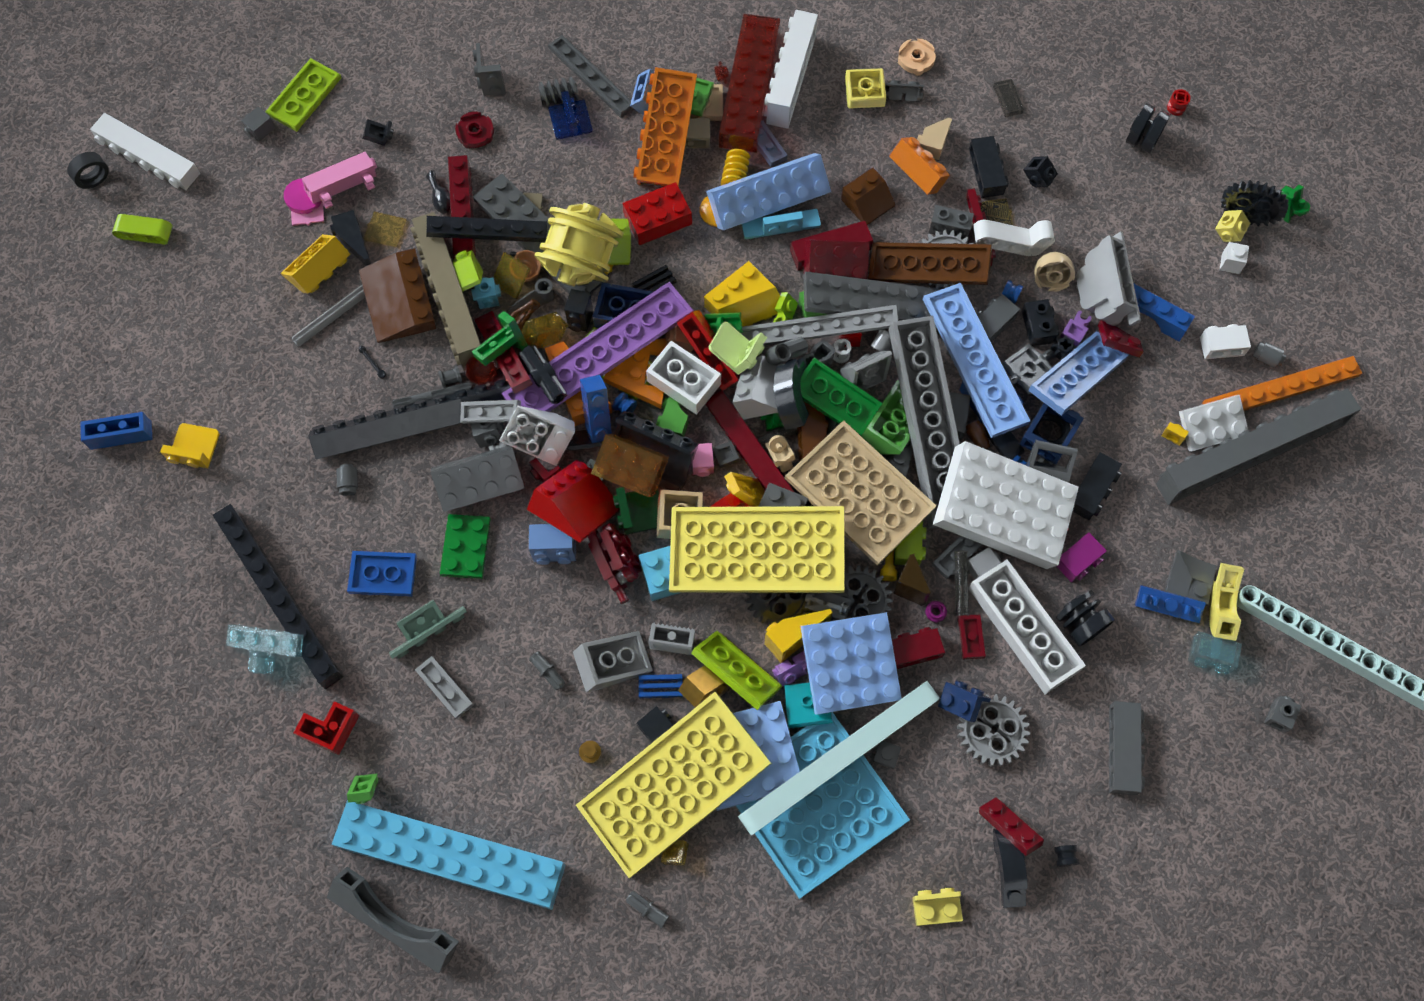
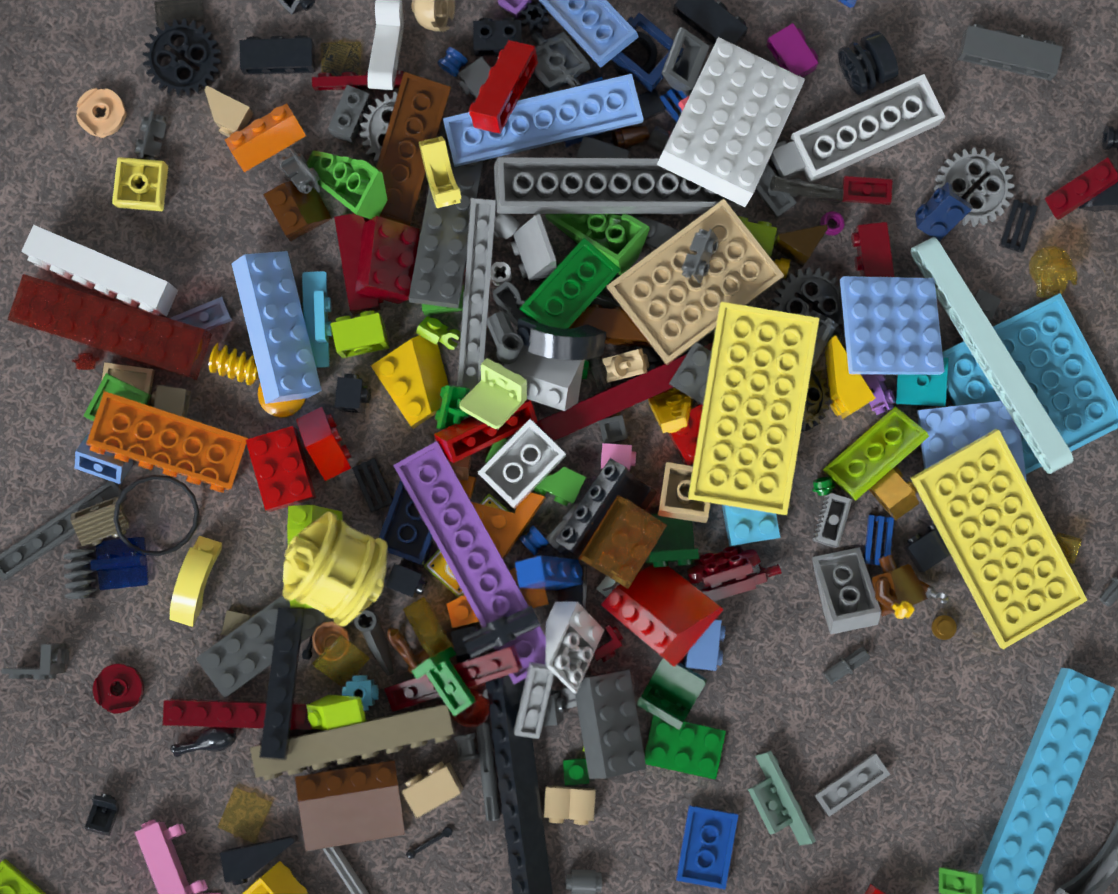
camera: 80 degrees left, 15 degrees up
none -> dark tan brick [71,497,129,547]
none -> black piece [113,475,199,556]
none -> black gear [142,18,222,98]
none -> light yellow arch [170,536,222,627]
none -> dark grey hinge [279,147,320,194]
none -> red brick [296,407,352,481]
none -> bright green wedge [307,150,388,219]
none -> lime brick [331,311,390,358]
none -> black brick [335,374,371,414]
none -> tan brick [402,761,464,818]
none -> light yellow arch [419,136,461,208]
none -> red brick [469,40,538,134]
none -> tan brick [544,785,596,825]
none -> green plate [563,758,590,785]
none -> dark green bracket [636,658,707,729]
none -> dark grey hinge [681,229,719,283]
none -> green plate [812,477,836,496]
none -> reddish brown torso [872,554,949,619]
none -> black tile [999,199,1038,253]
none -> clear yellow hair [1029,246,1077,298]

